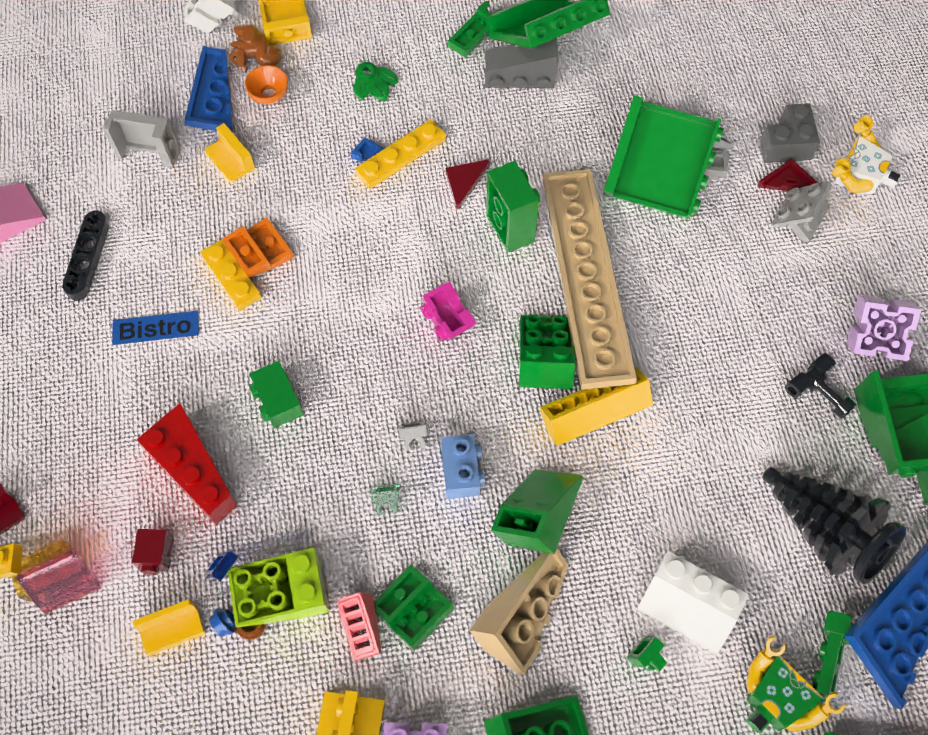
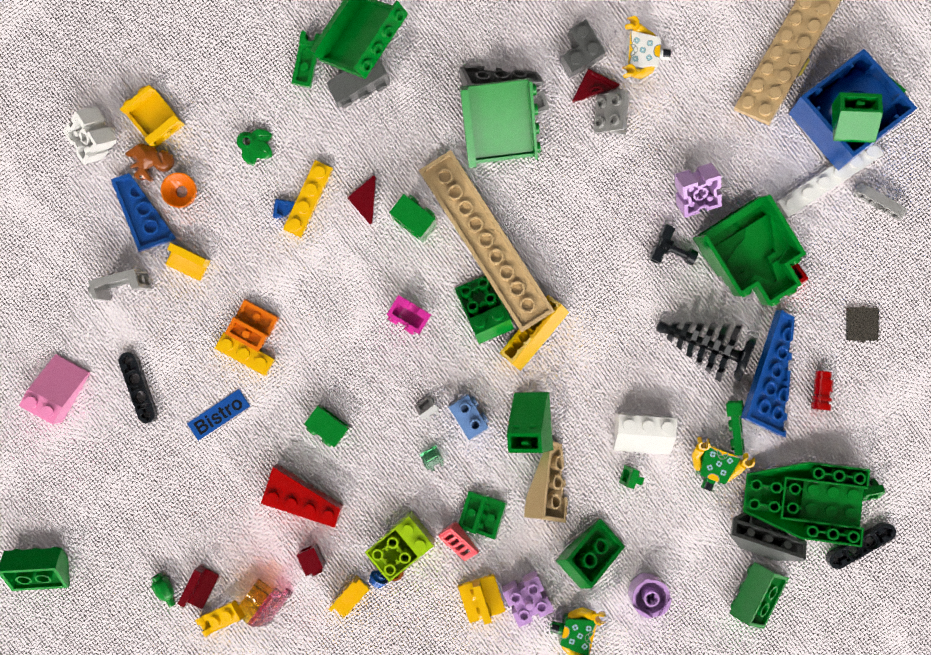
camera: 25 degrees left, 25 degrees up
clear blue tile [204,551,238,582] -> none

